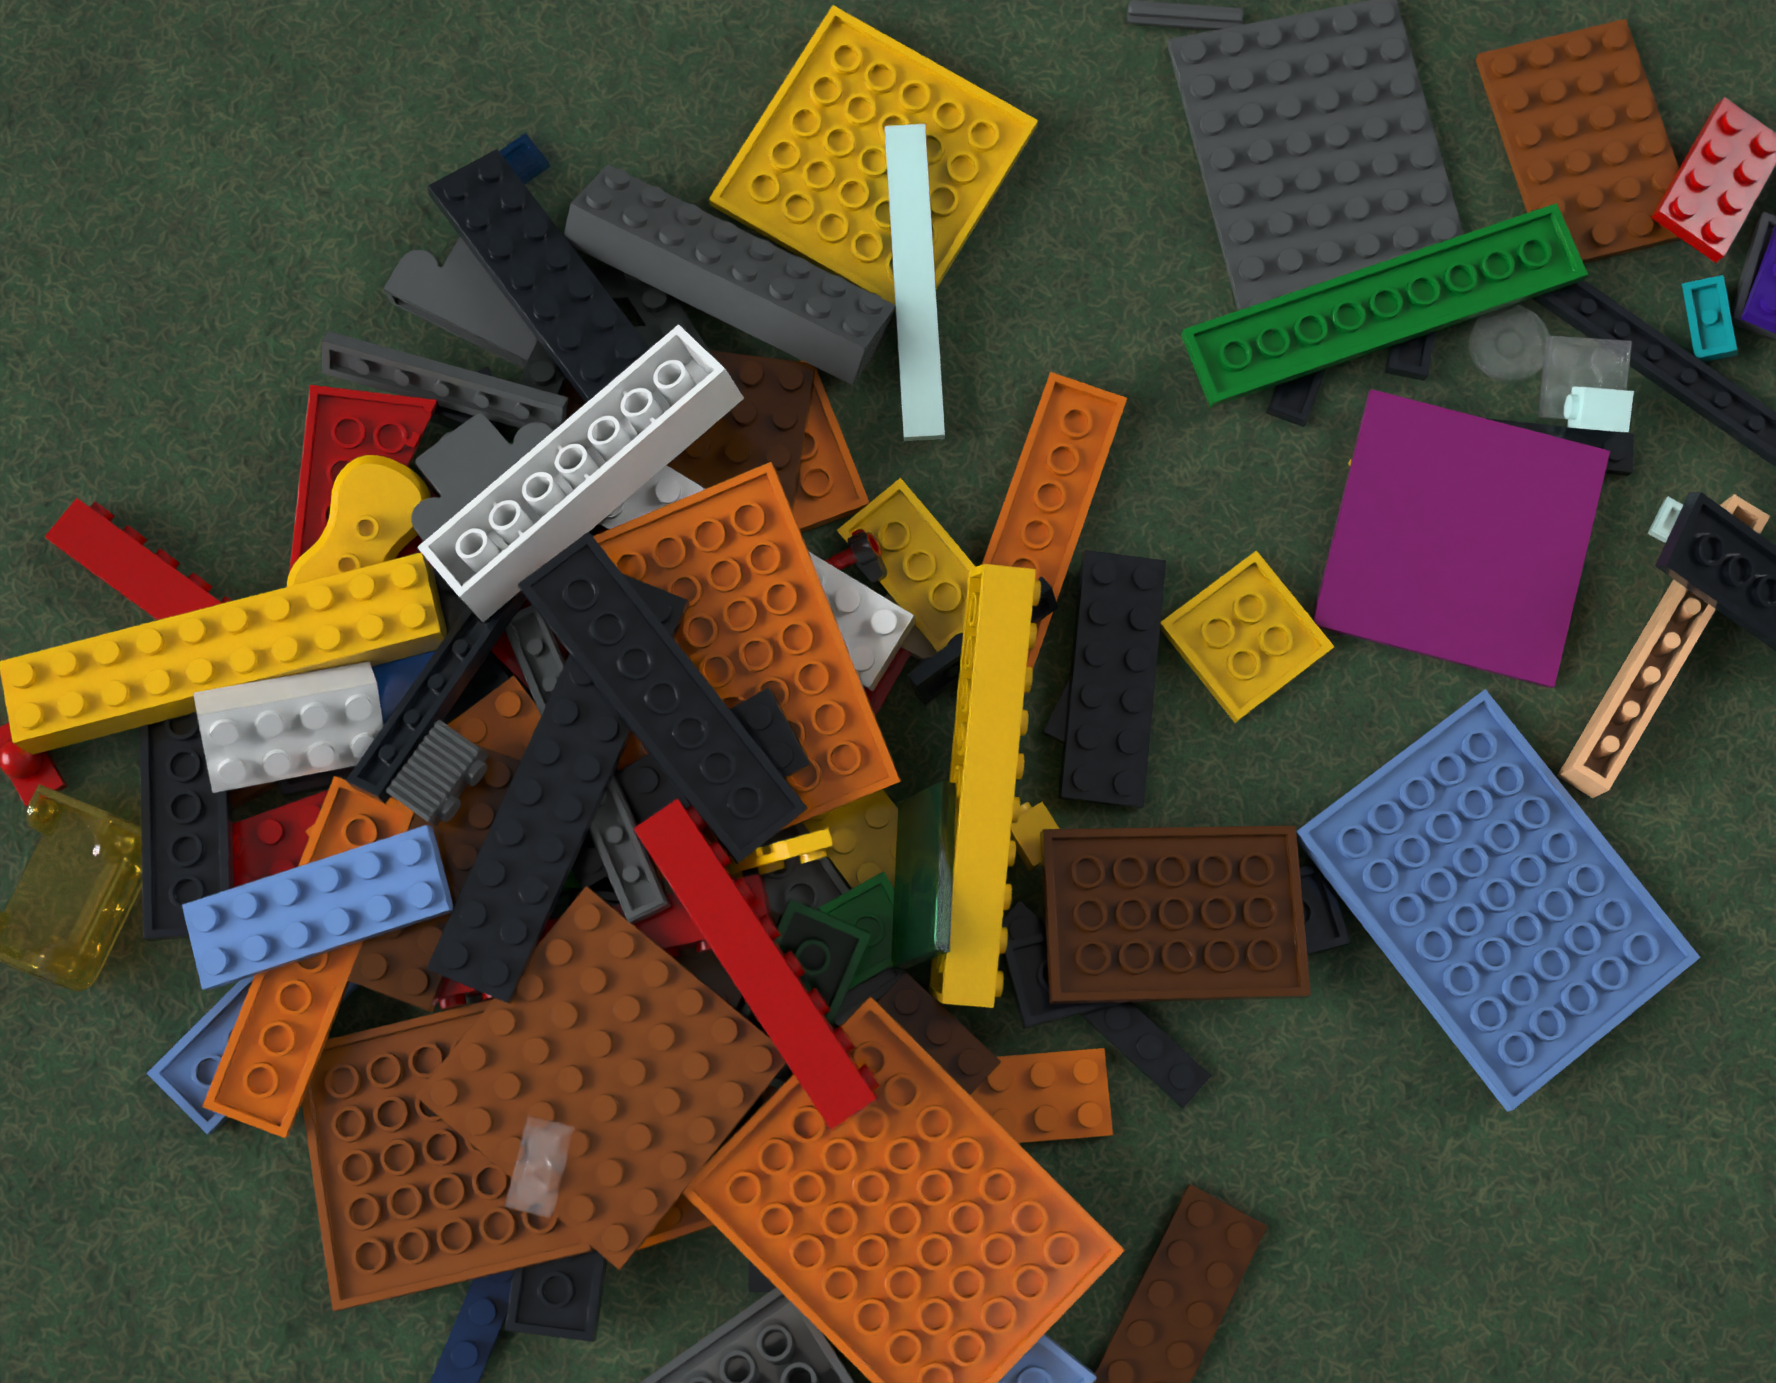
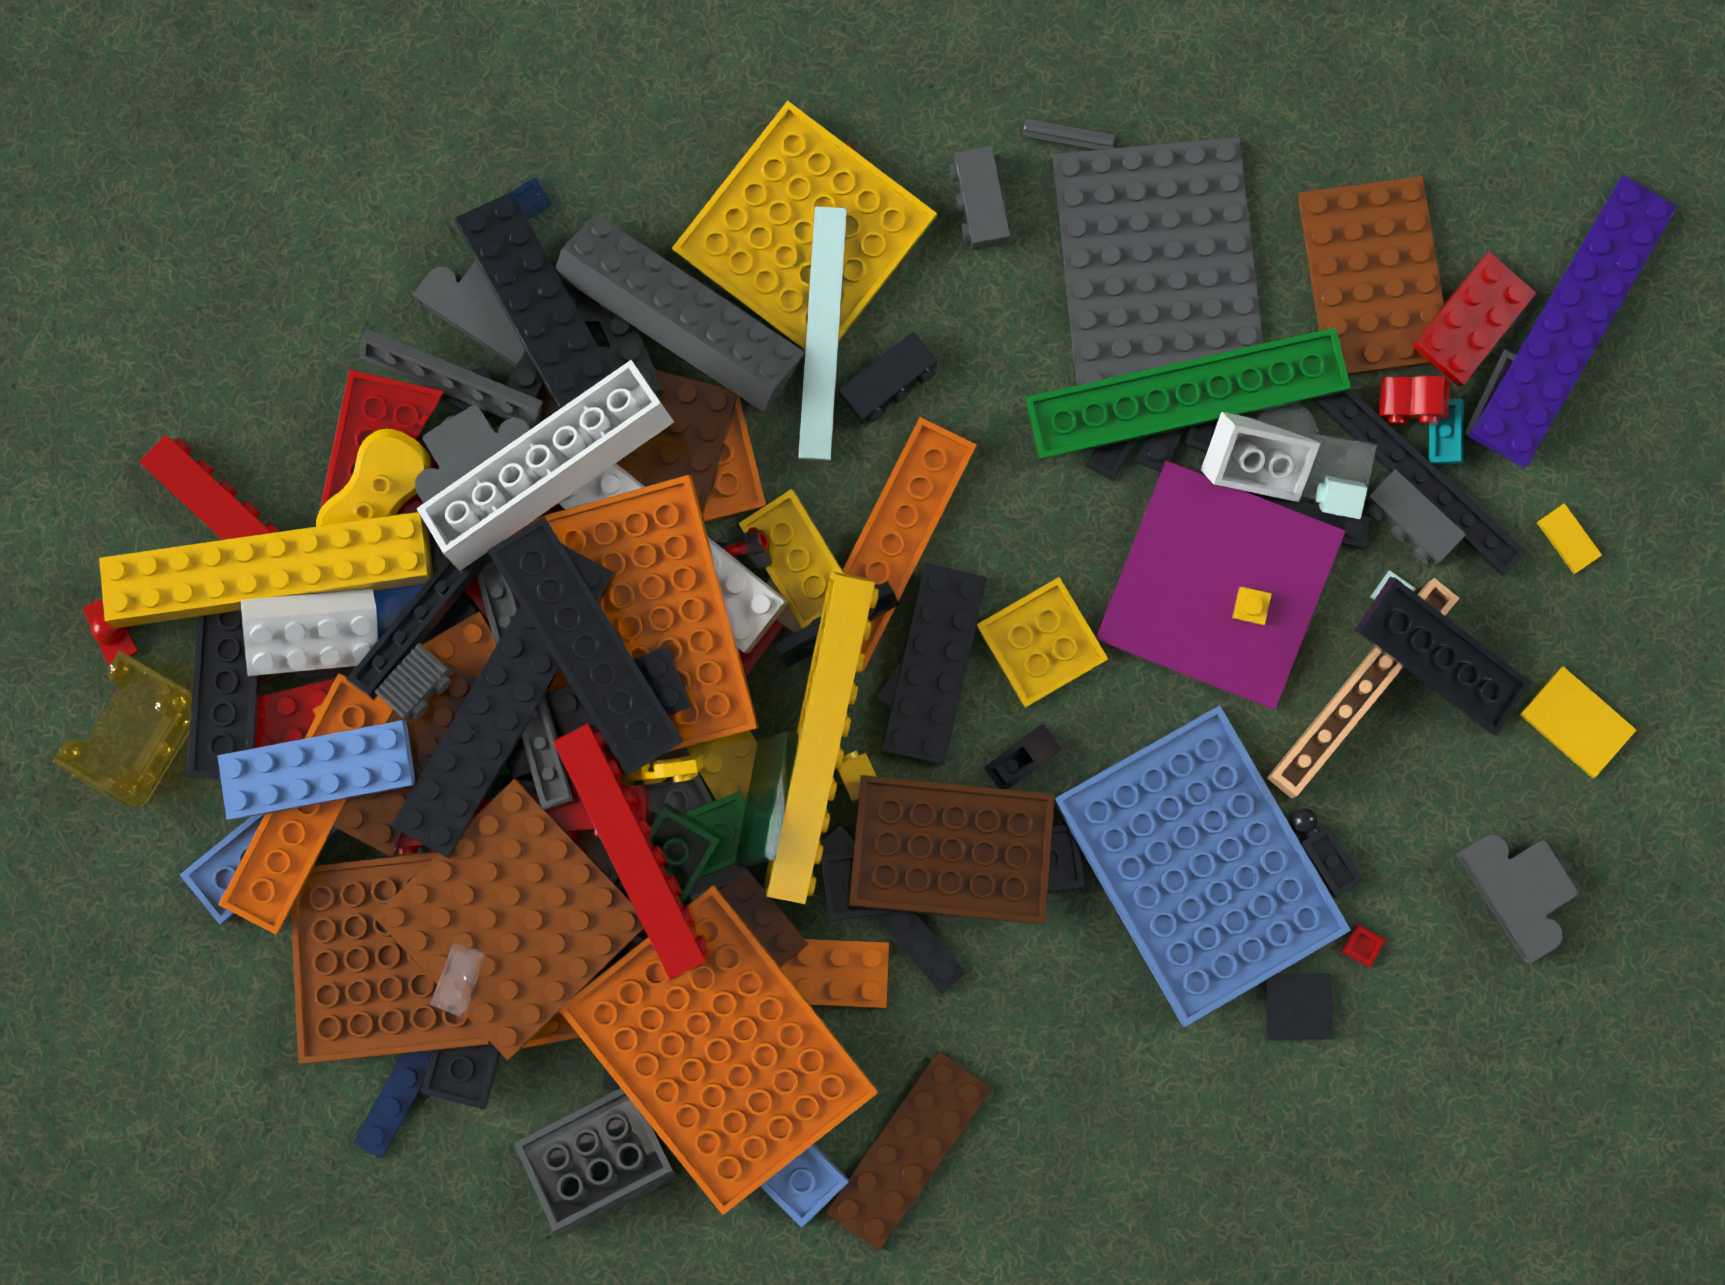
camera: 15 degrees right, 5 degrees up
none -> black brick [839,331,937,424]
none -> dark grey brick [949,145,1010,250]
none -> black slope [984,724,1062,790]
none -> black plate [1136,428,1184,473]
none -> white slope [1201,412,1320,502]
none -> yellow plate [1232,587,1272,625]
none -> black tile [1265,973,1333,1040]
none -> black plate [1292,808,1364,898]
none -> red tile [1341,924,1386,968]
none -> dark grey brick [1365,469,1466,566]
none -> red brick [1380,376,1450,426]

